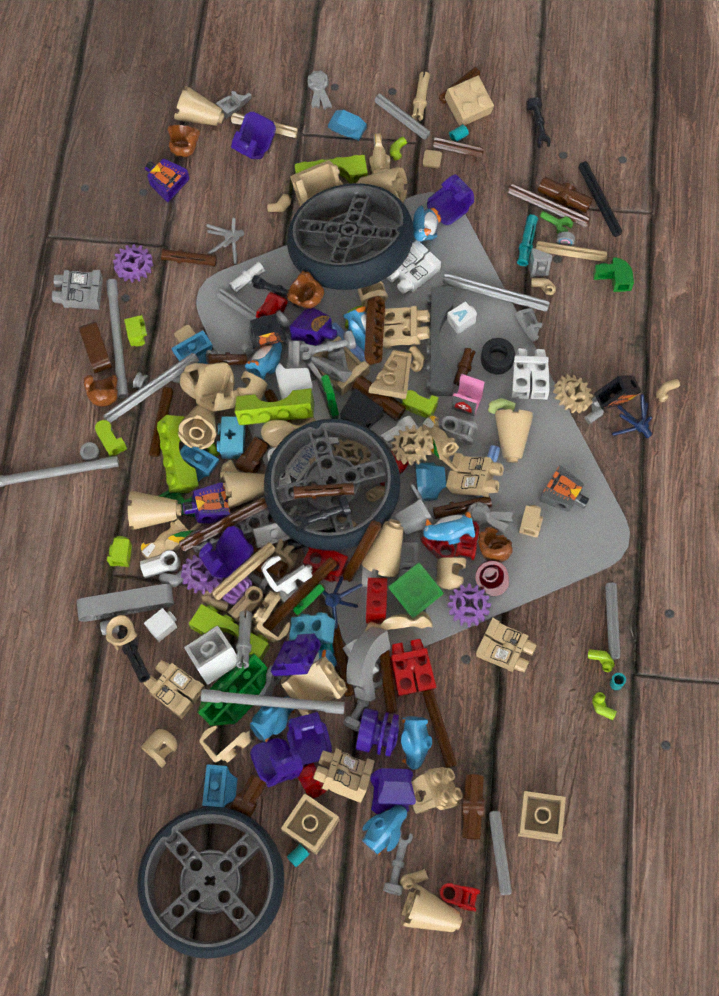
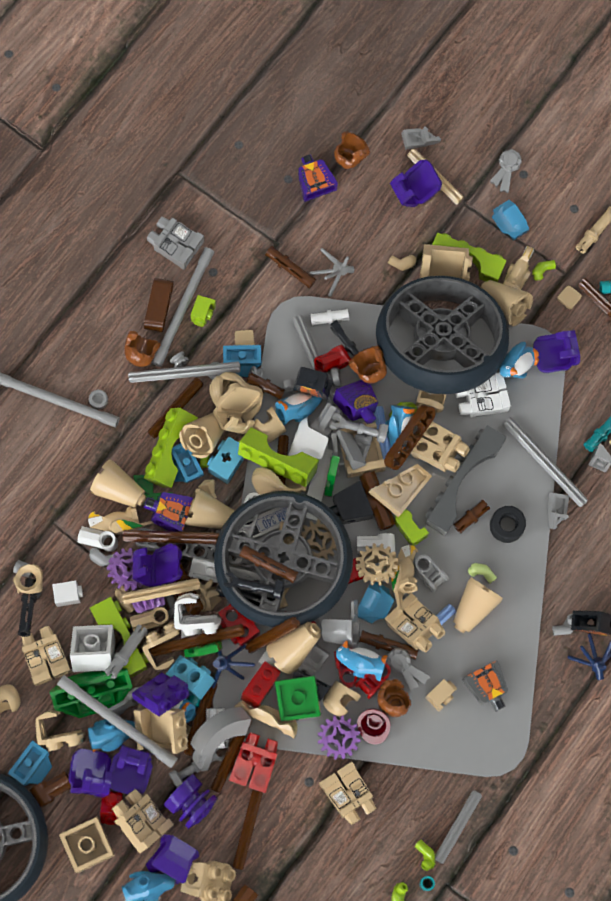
camera: 25 degrees right, 5 degrees up
light grey beam [76,584,174,622] -> none
lime leg [95,420,127,457] -> none
lime brick [107,536,132,567] -> none
medium lavender gear [113,244,153,283] -> none
tan cone [174,86,225,126] -> none
reddish brown piece [235,436,269,473] -> none
teal hinge [287,844,310,867] -> none
tan arm [366,486,385,502] -> none
light grey axle [375,93,430,140] -> none
dark azure animal [401,716,432,770] -> none
tan arm [409,345,425,372] -> none
white brick [447,301,477,334] -> none
bright pink piece [451,374,485,416] -> none
white hips [511,348,549,400] -> none
tan arm [531,278,556,295] -> none
tan gear [553,374,593,413] -> none

